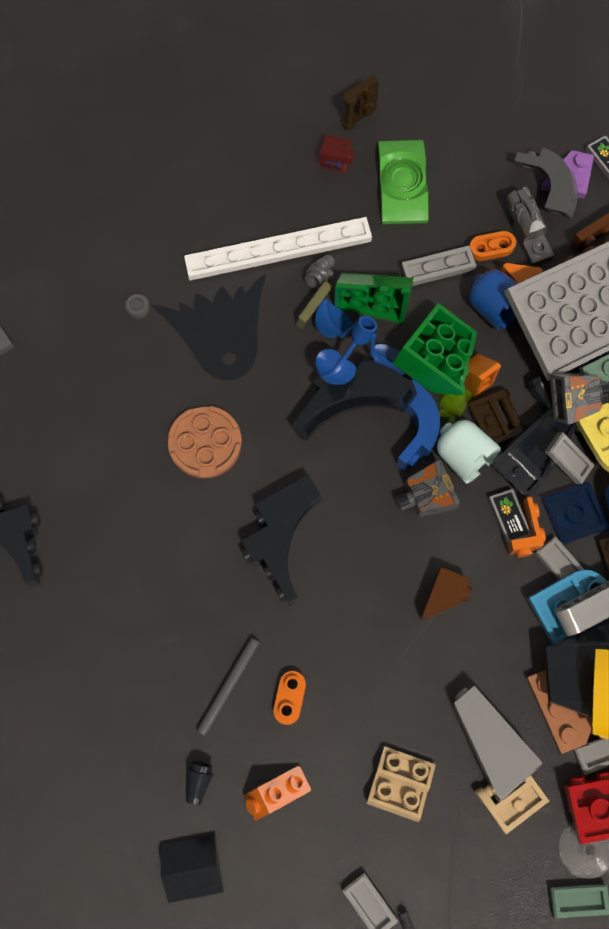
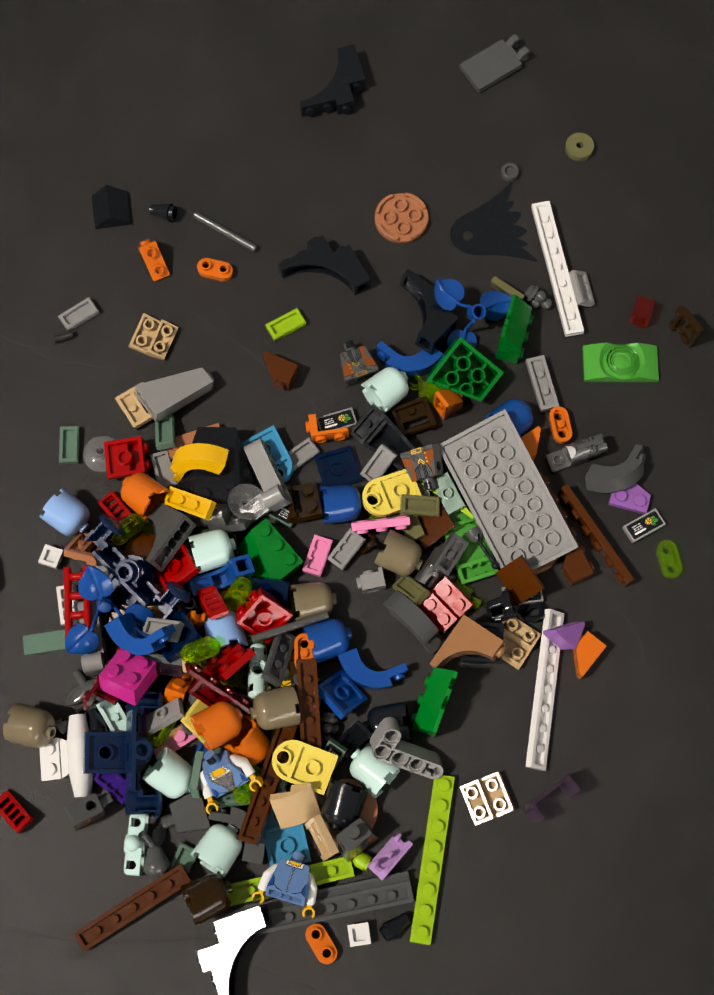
camera: 90 degrees right, 0 degrees up
none -> sand green tile [155,414,176,450]
none -> lime tile [265,308,306,342]
none -> olive piece [565,133,594,161]
none -> light grey plate [569,270,595,307]

